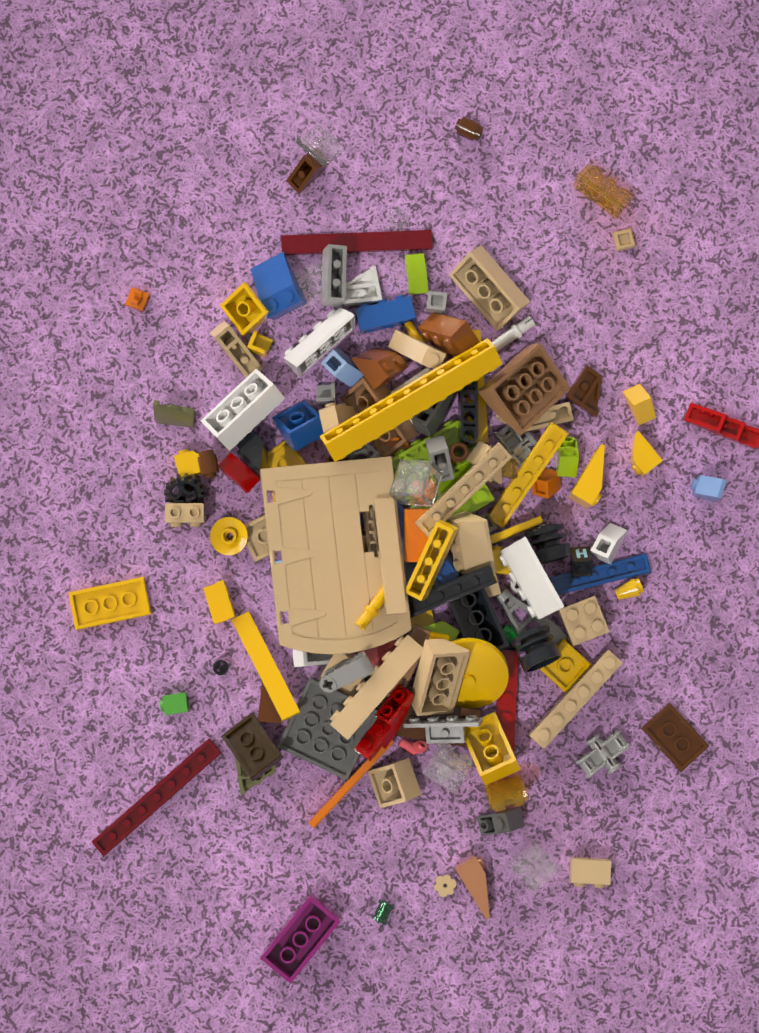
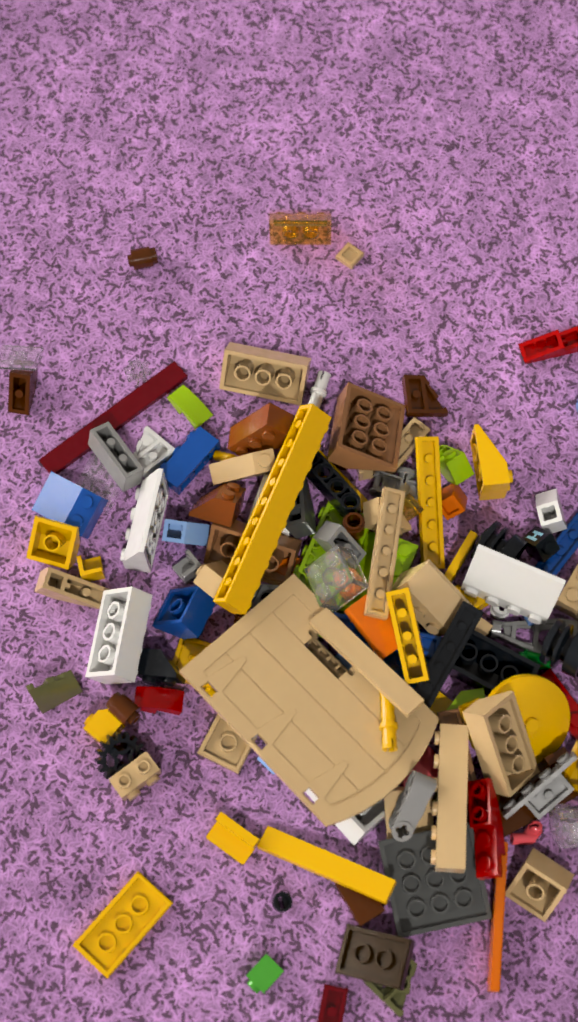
camera: 35 degrees left, 15 degrees down
yellow dish [210,517,248,555] -> none
light grey panel [426,291,447,315] -> none
yellow slope [623,384,656,426] -> none
yellow slope [630,431,663,477] -> none

